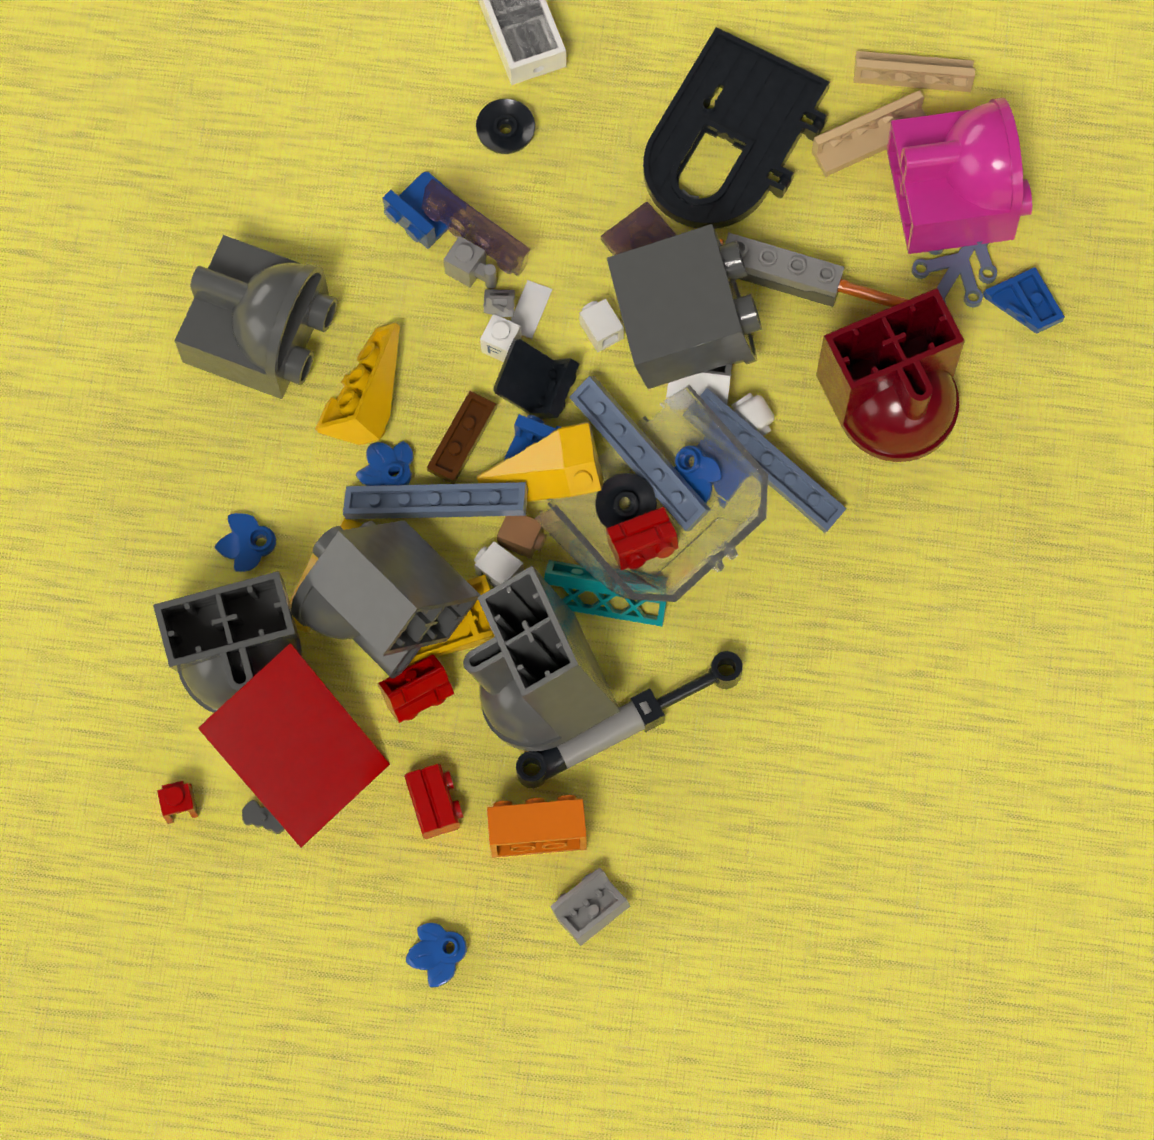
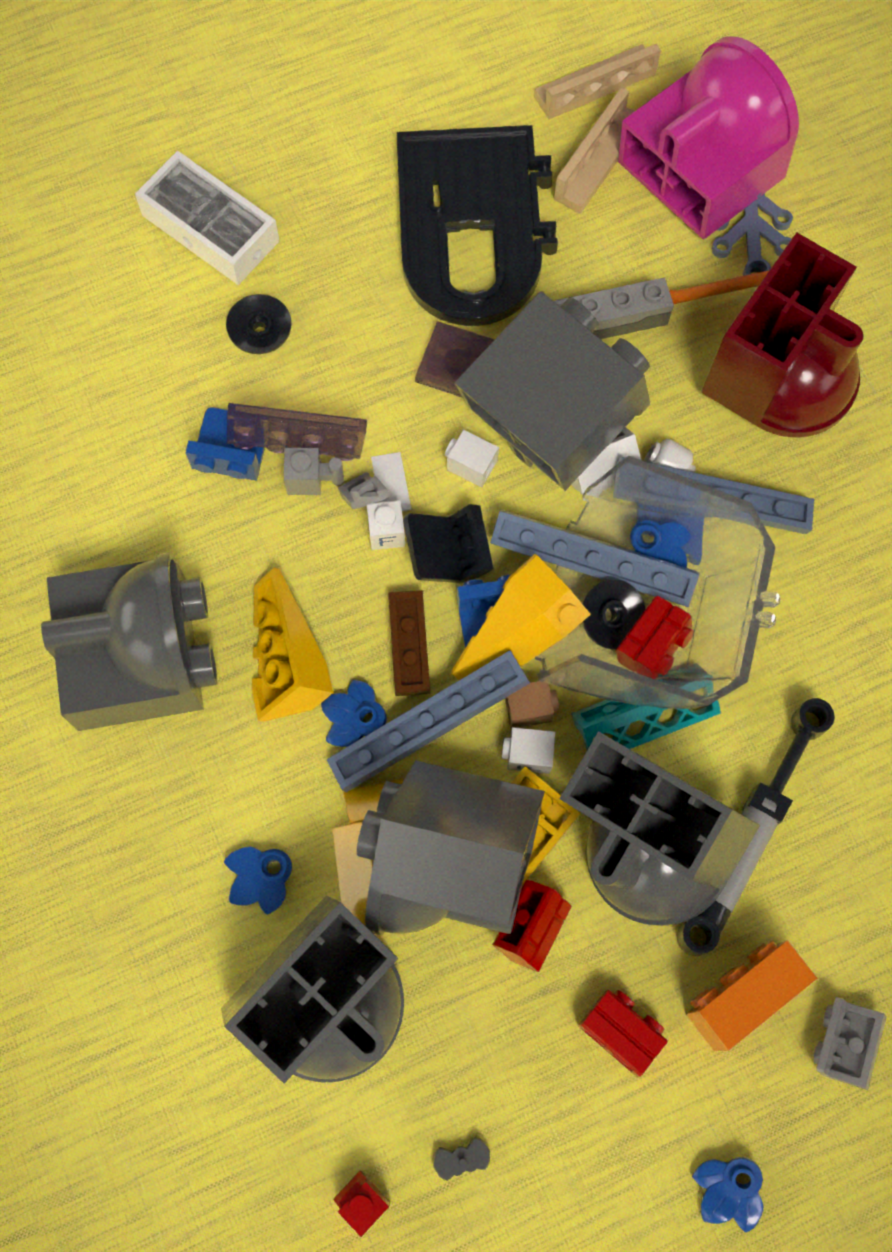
camera: 35 degrees left, 0 degrees up
red sticker [198,643,390,848] -> none
blue wing [983,267,1065,334] -> none

